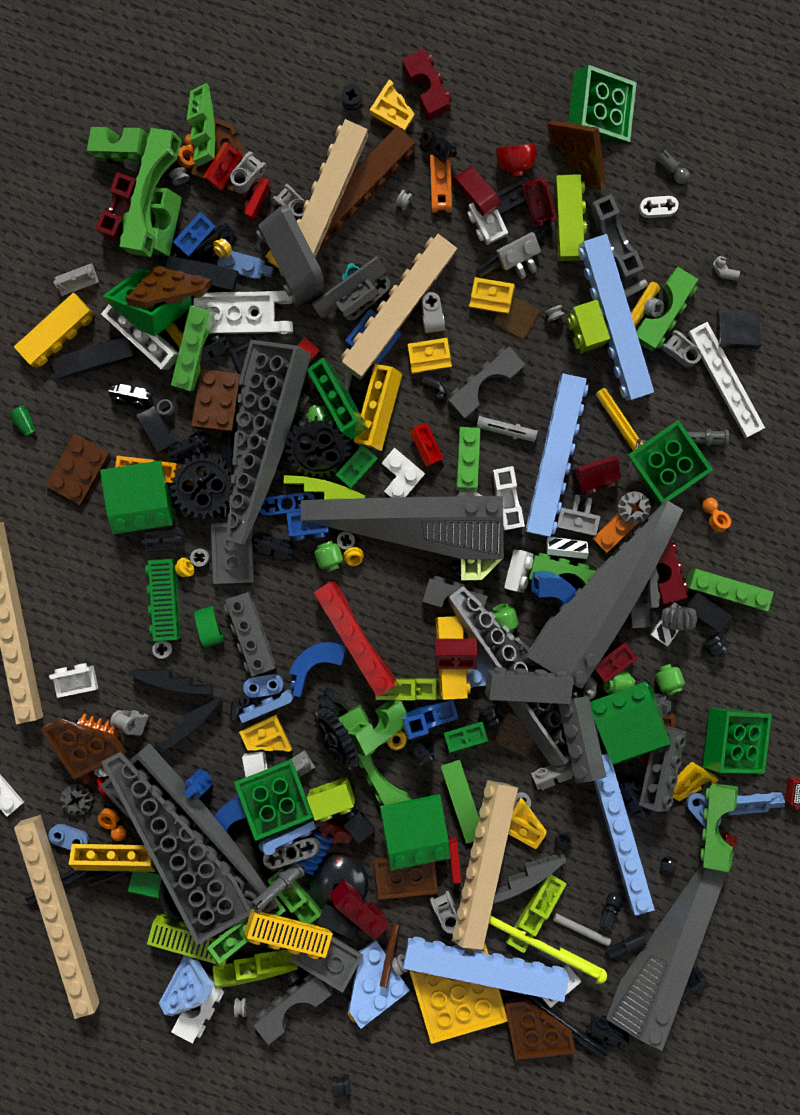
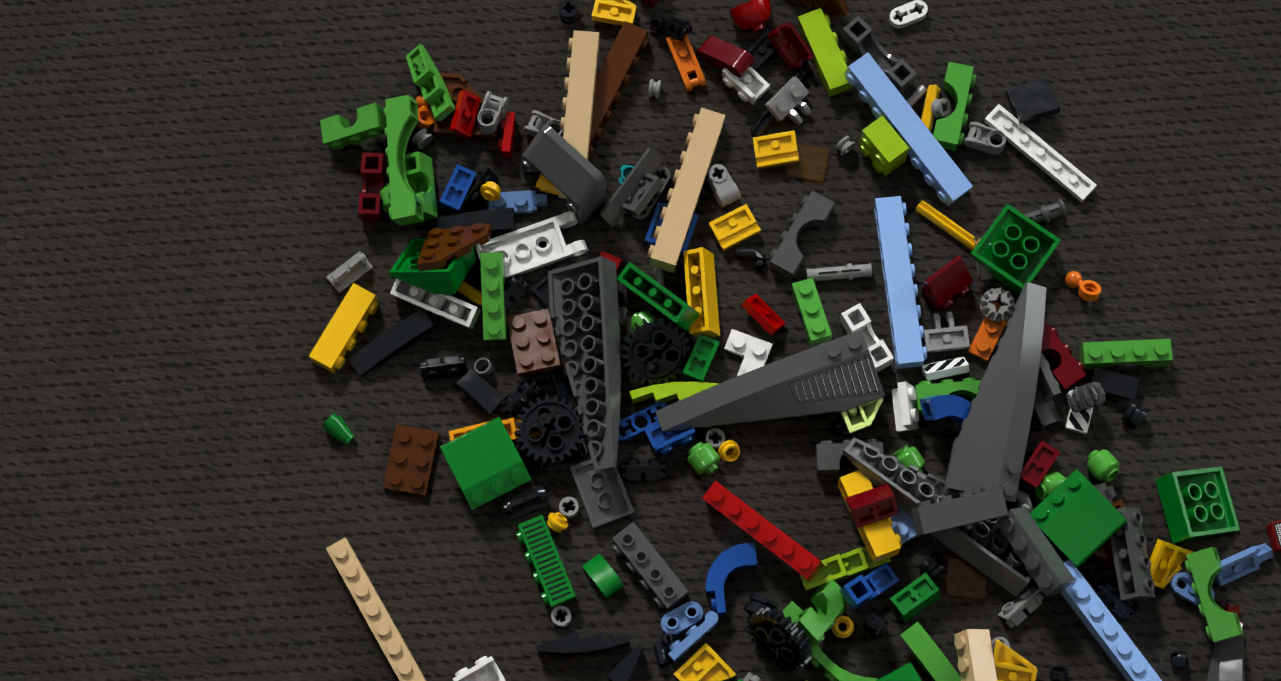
camera: 15 degrees left, 15 degrees down
light grey arm [713,256,740,281] -> none

